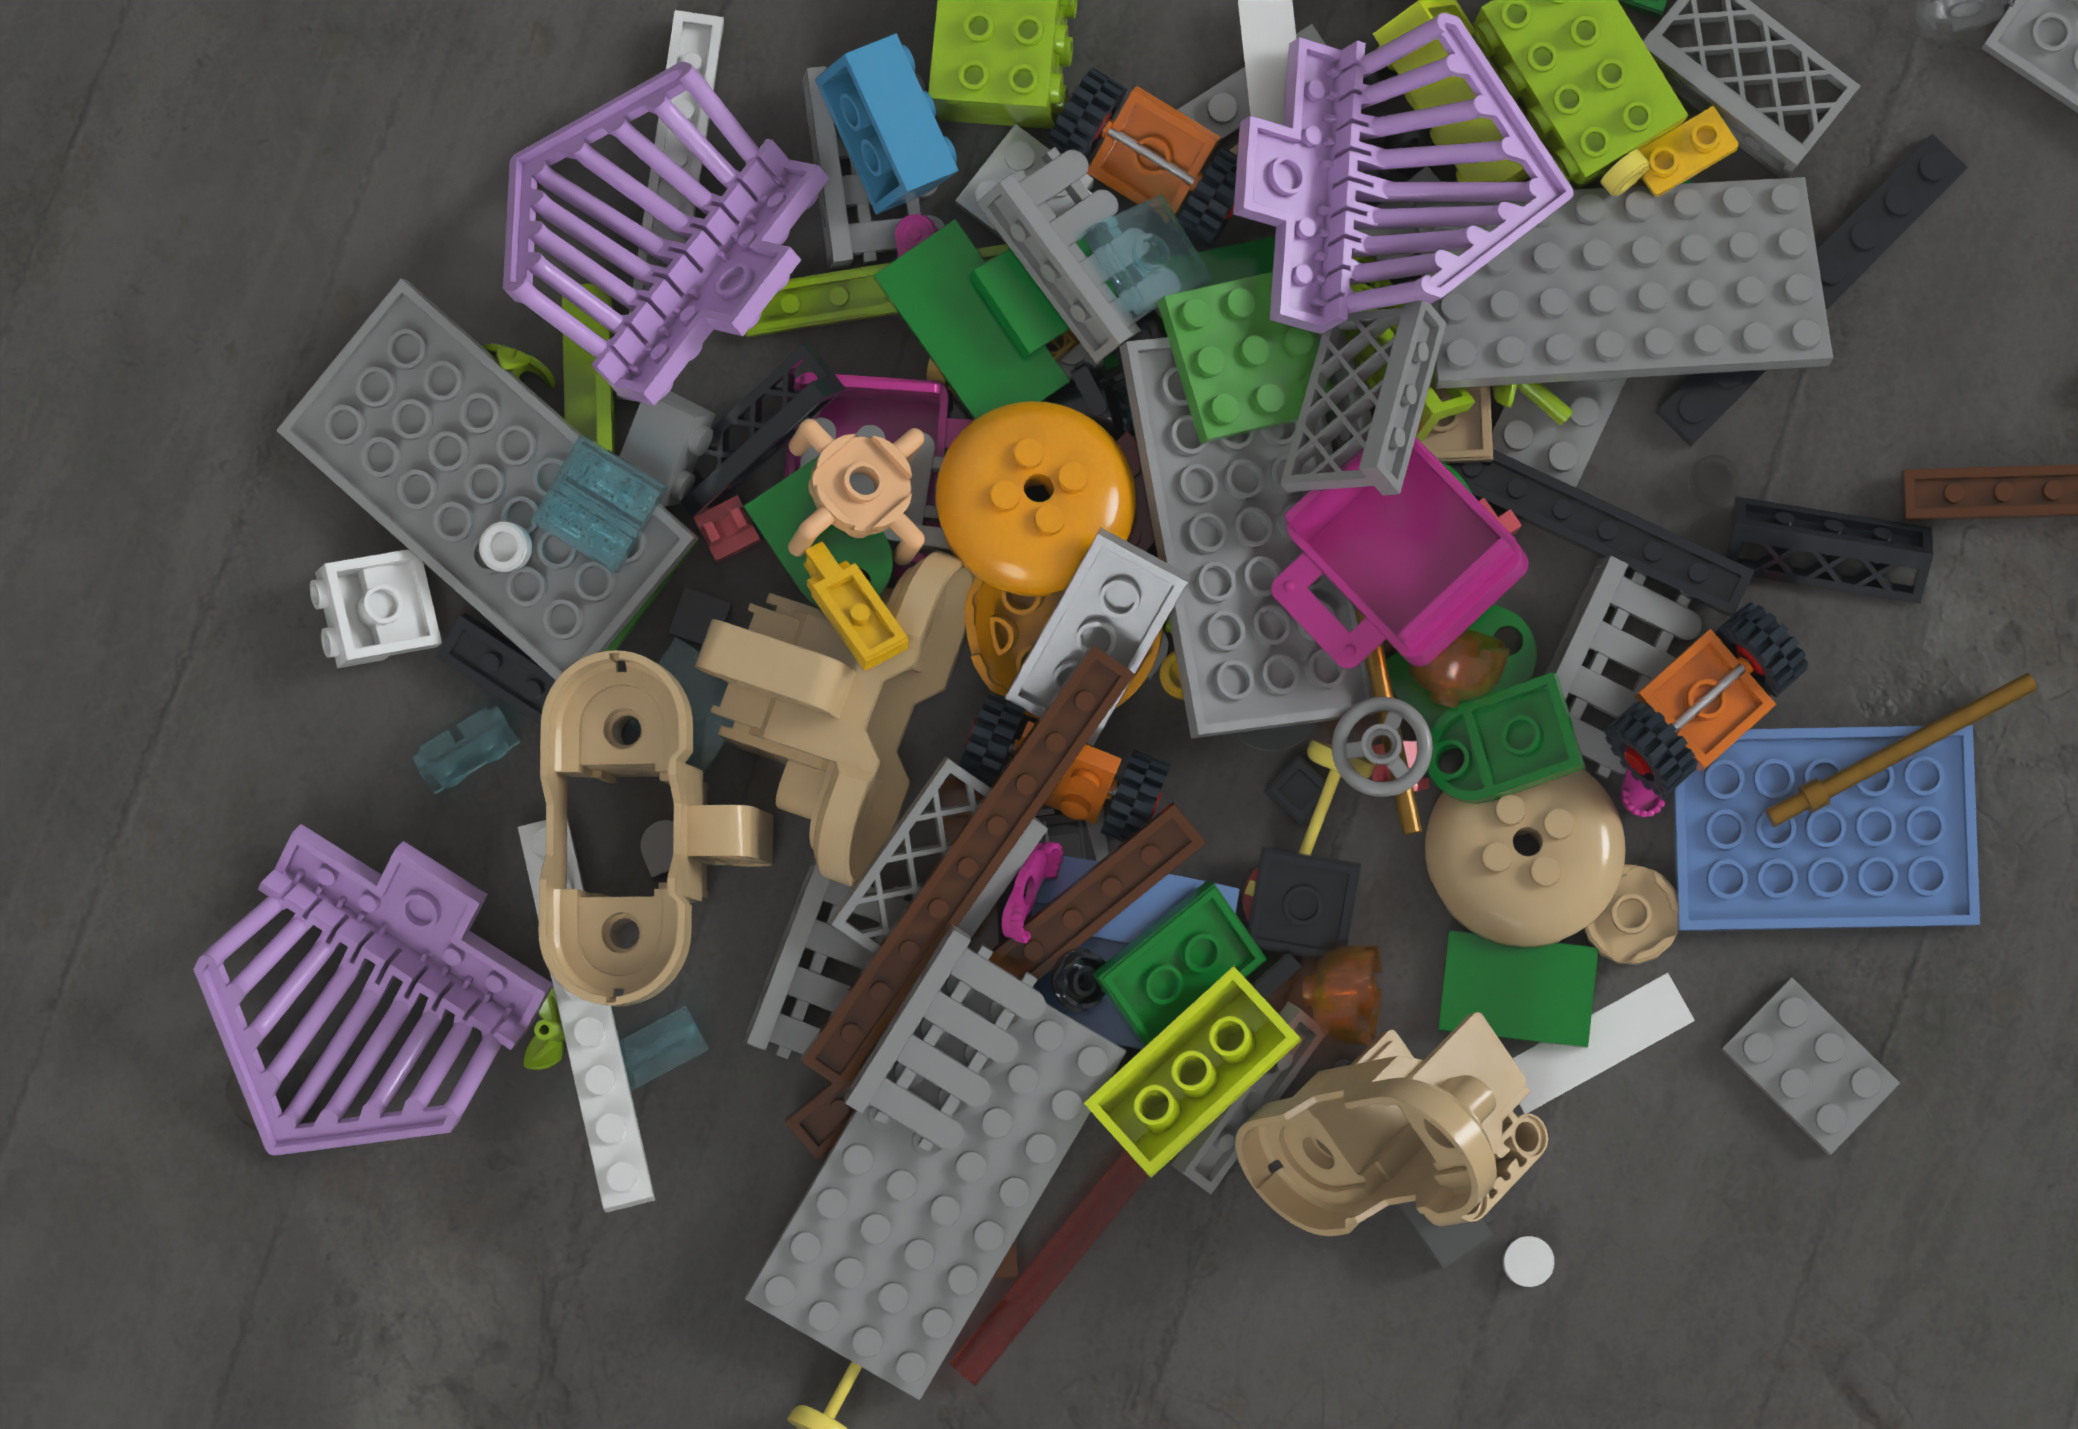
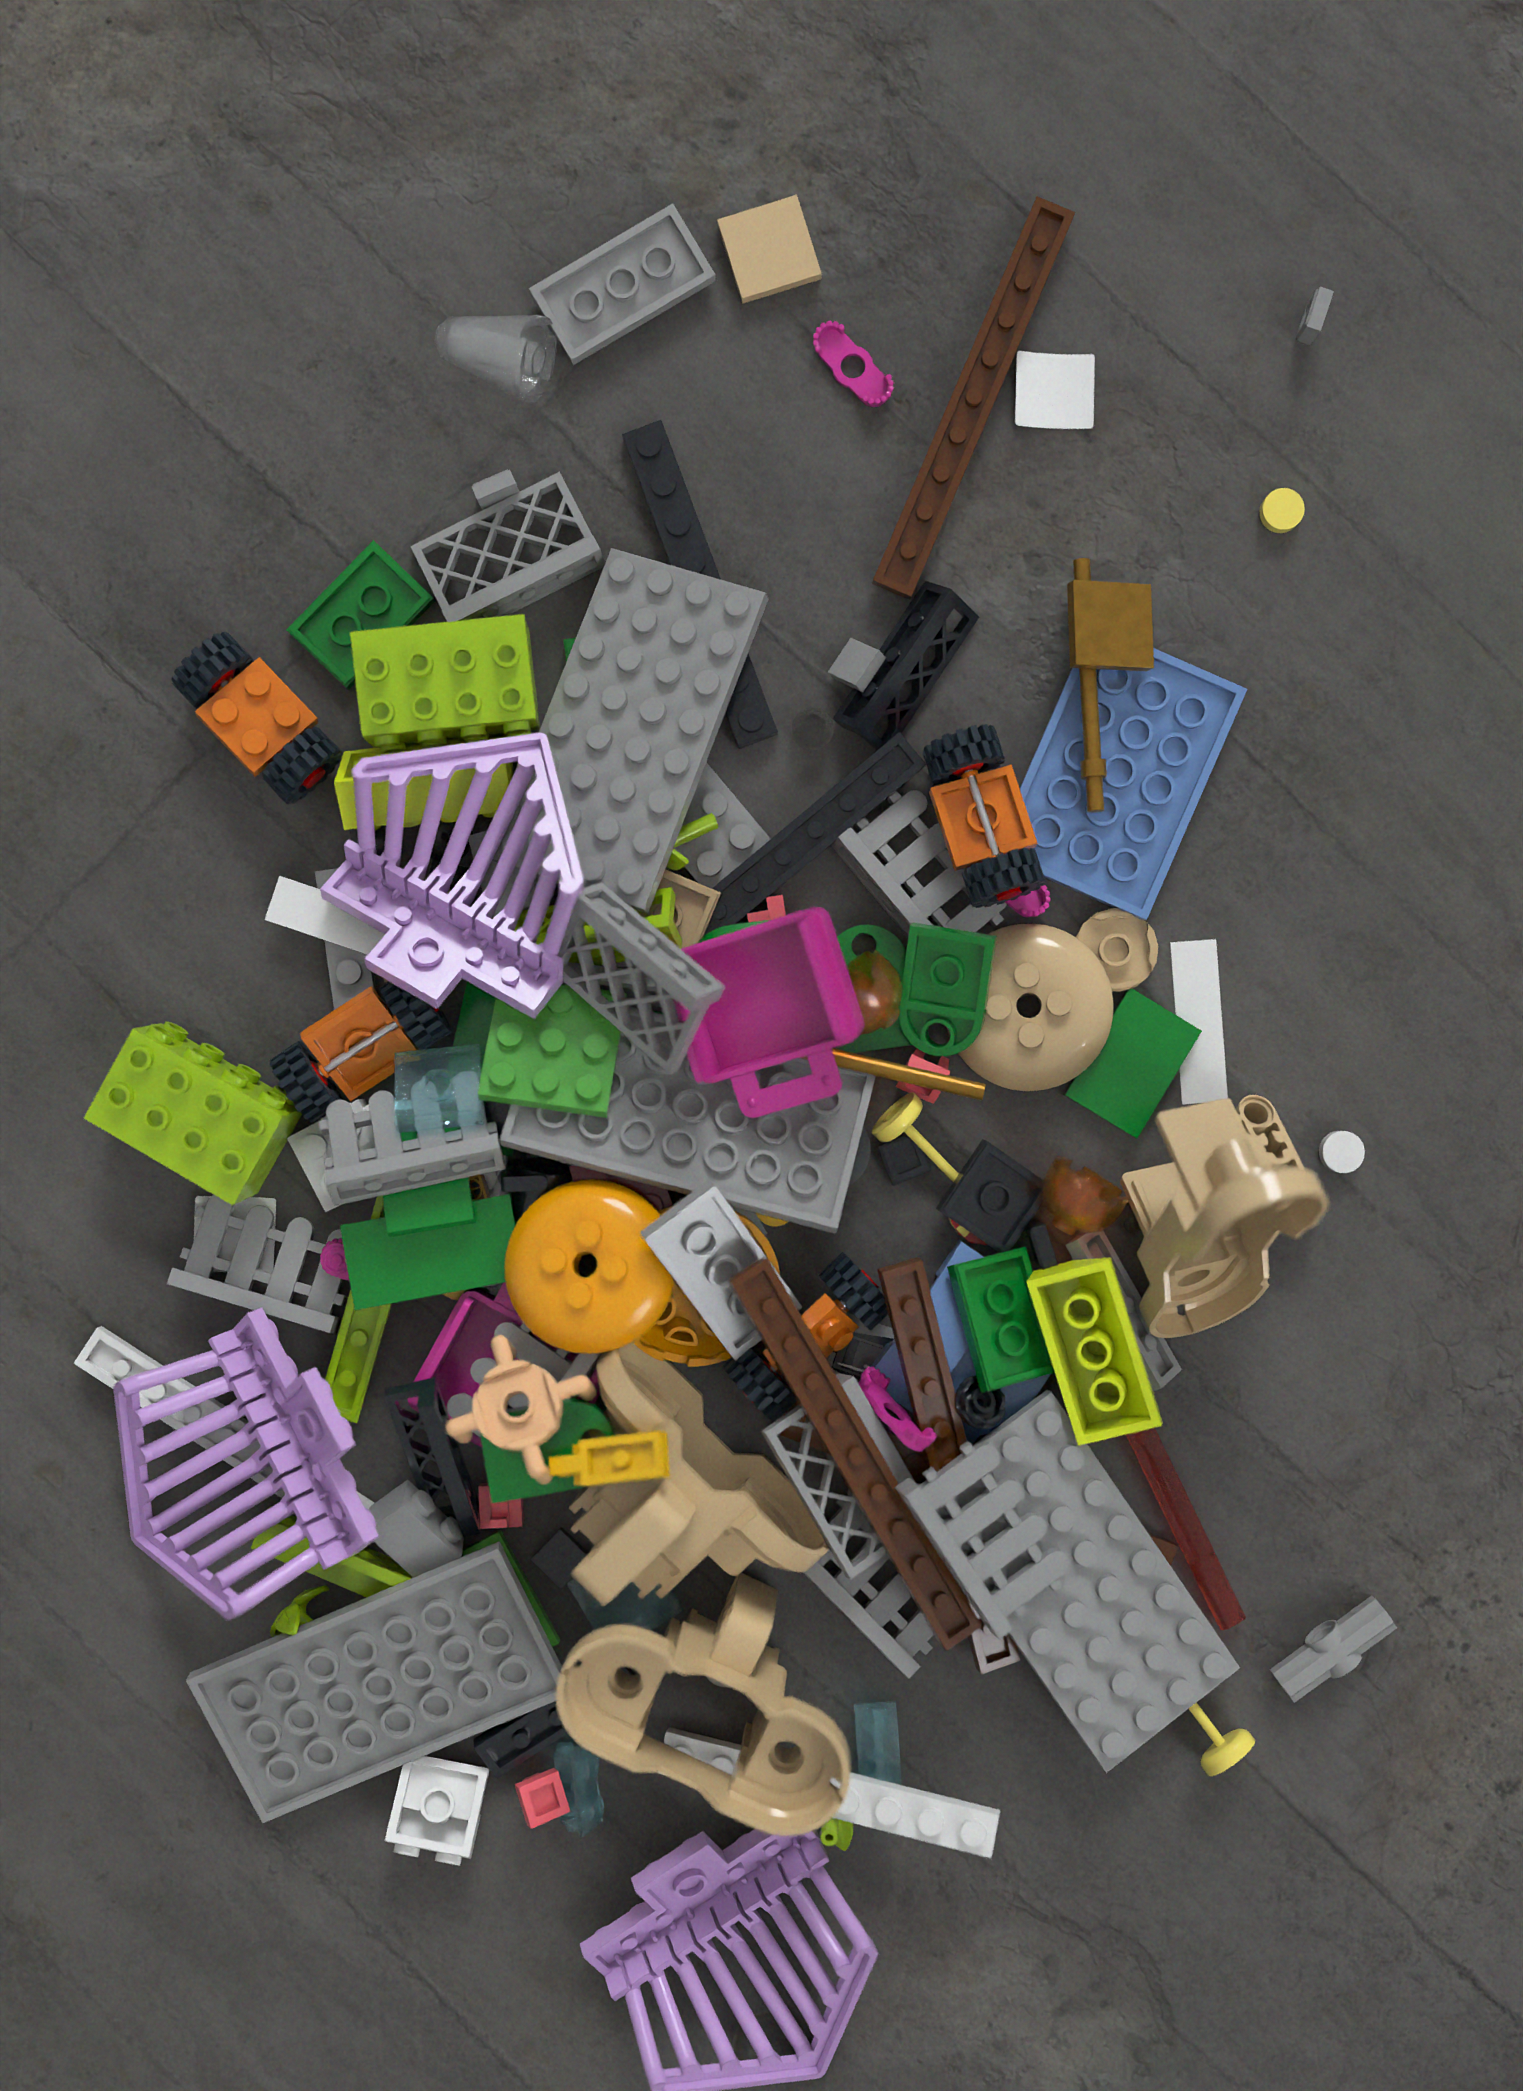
camera: 60 degrees left, 5 degrees up
white tile [479,522,532,572] -> none
clear light blue tile [531,435,669,573] -> none
dark azure brick [815,33,959,215] -> none
light grey piece [1332,697,1433,797] -> none
light yellow tile [1600,149,1650,196] -> none
yellow bracket [1633,106,1738,197] -> none
light grey plate [1720,977,1900,1155] -> none
none -> light grey tile [471,469,519,510]
none -> coral tile [514,1768,571,1829]
none -> light grey tile [828,638,886,692]
none -> pearl gold tile [1067,580,1154,671]

